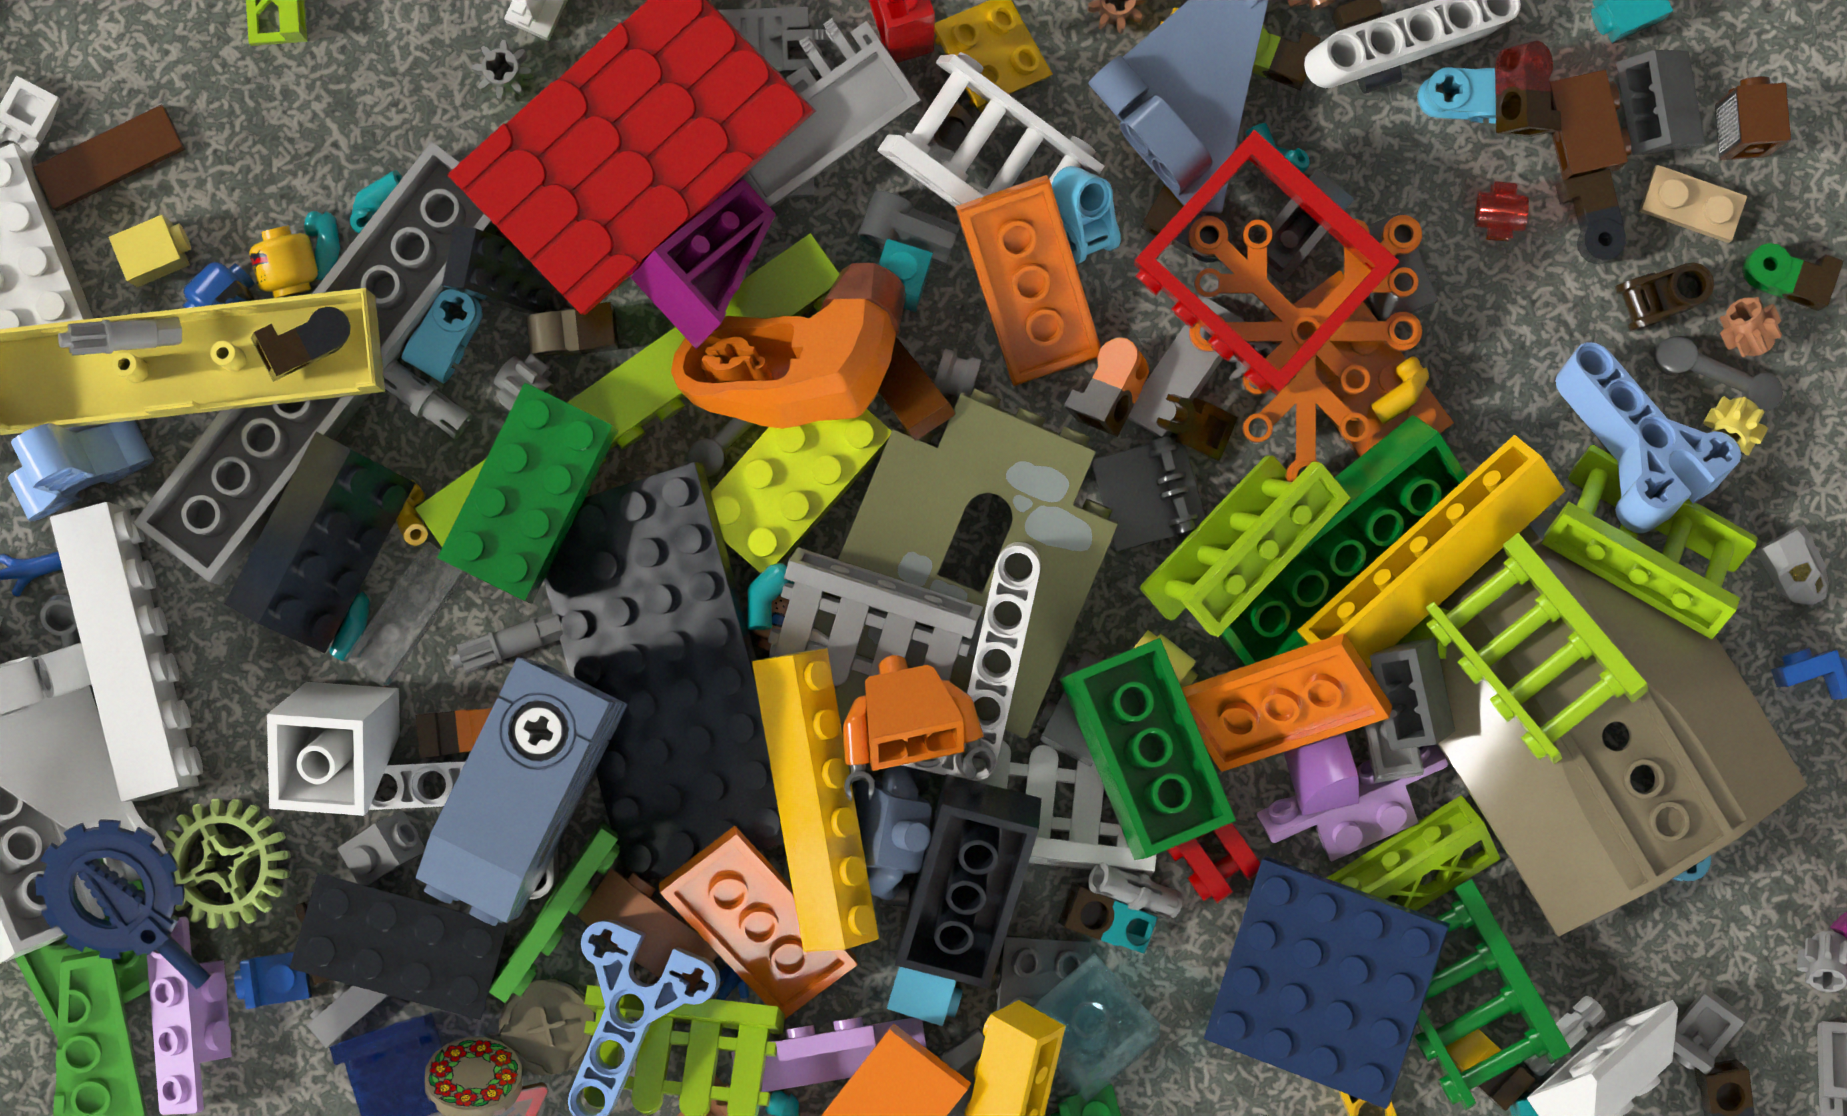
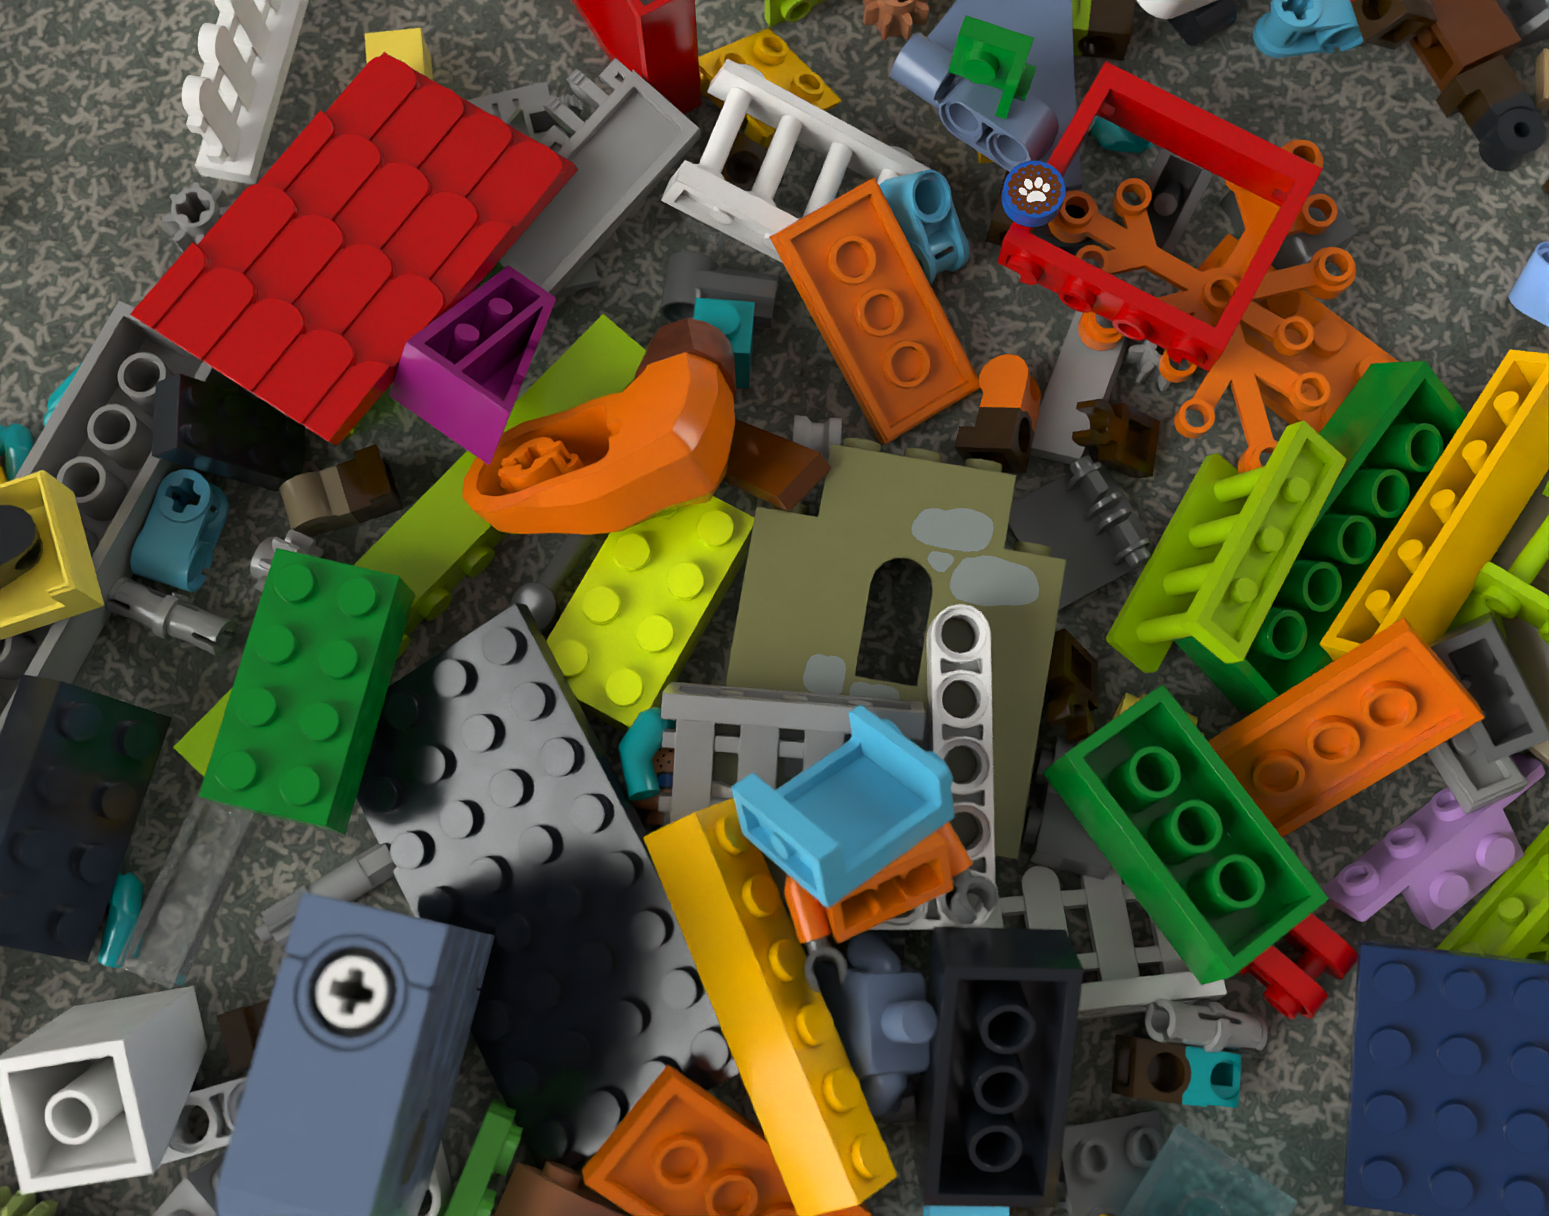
camera: 15 degrees left, 10 degrees down
yellow arm [396,480,428,546] -> none
medium lavender brick [1283,732,1359,816] -> none
yellow arm [1371,356,1429,424] -> none
clear red gear [1474,181,1529,242] -> none
none -> medium azure panel [731,705,955,908]
none -> green bracket [948,15,1037,120]
none -> tile [1001,161,1065,227]
none -> dark brown plate [1046,628,1098,744]

